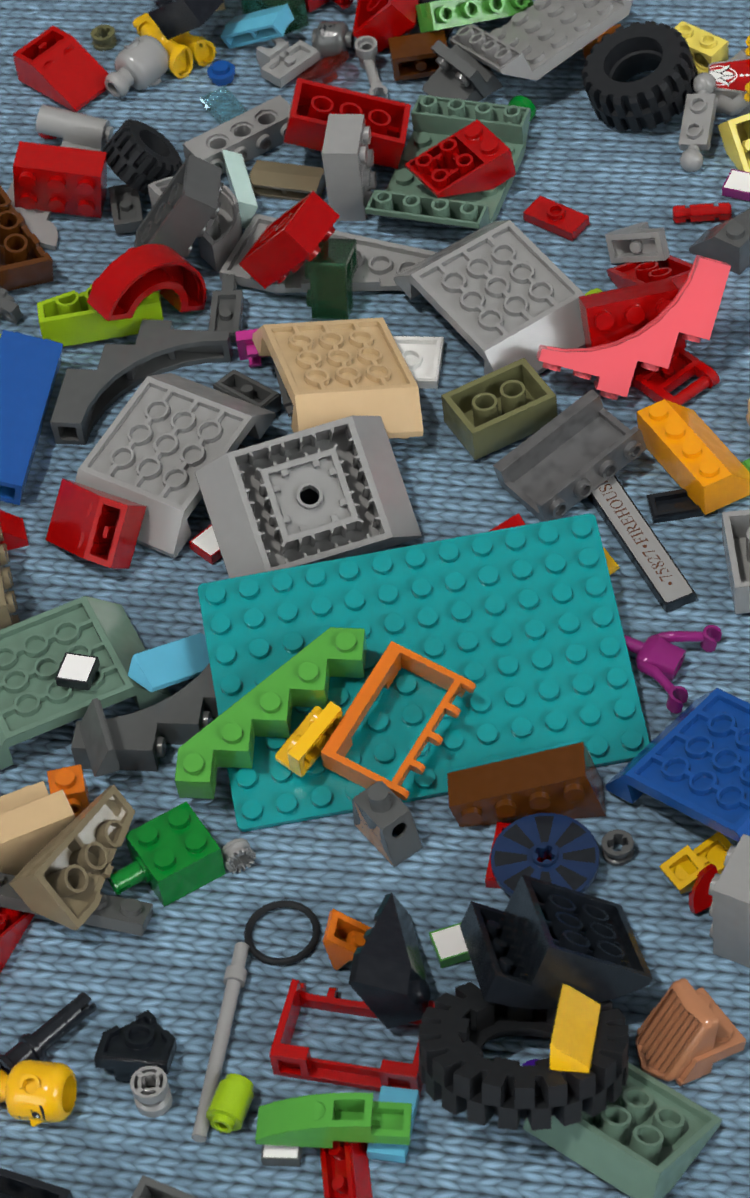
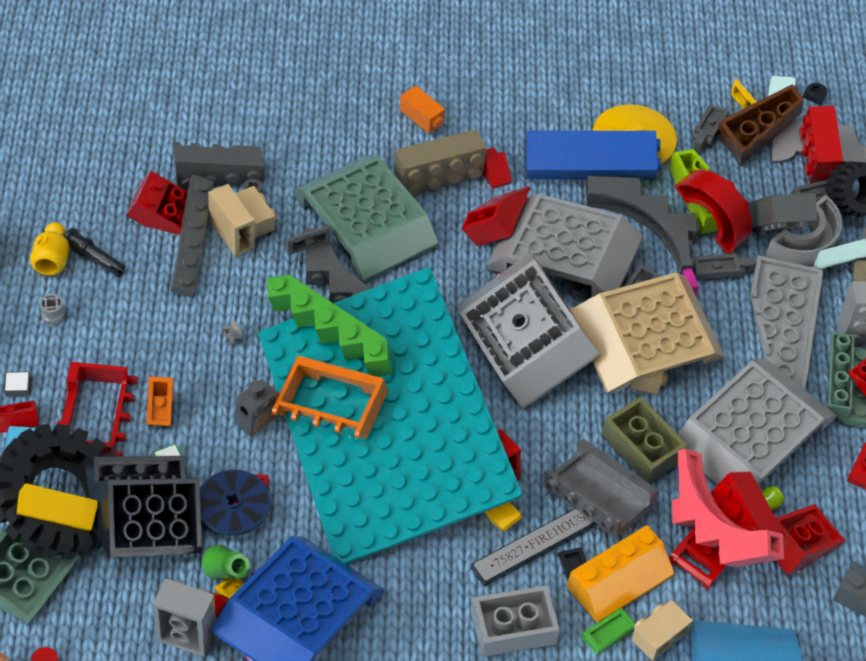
camera: 70 degrees right, 5 degrees up
dark tan wedge [9,784,135,931] -> none
orange brick [47,764,90,818] -> none
tile [55,652,100,691] -> none
black plate [94,1010,177,1081] -> none
green brick [108,801,226,907] -> none
medium azure slope [128,633,210,692] -> none
light grey bar [191,942,249,1143] -> none
lime brick [206,1073,254,1133] -> none
red brick [239,191,340,289] -> none
black tyre [244,900,320,966] -> none
bright green slope [255,1092,412,1149] -> none
yellow bracket [275,701,343,778] -> none
clear green brick [305,238,358,320] -> none
black wedge [349,893,431,1029] -> none
white tile [393,336,445,389] -> none
reddish brown wedge [447,742,606,827] -> none
dark grey bush [601,829,634,866] -> none
light grey slope [605,222,670,264] -> none
magenta piece [624,625,722,714] -> none
nougat piece [635,978,746,1086] -> none
none -> bright green plant [202,545,250,580]

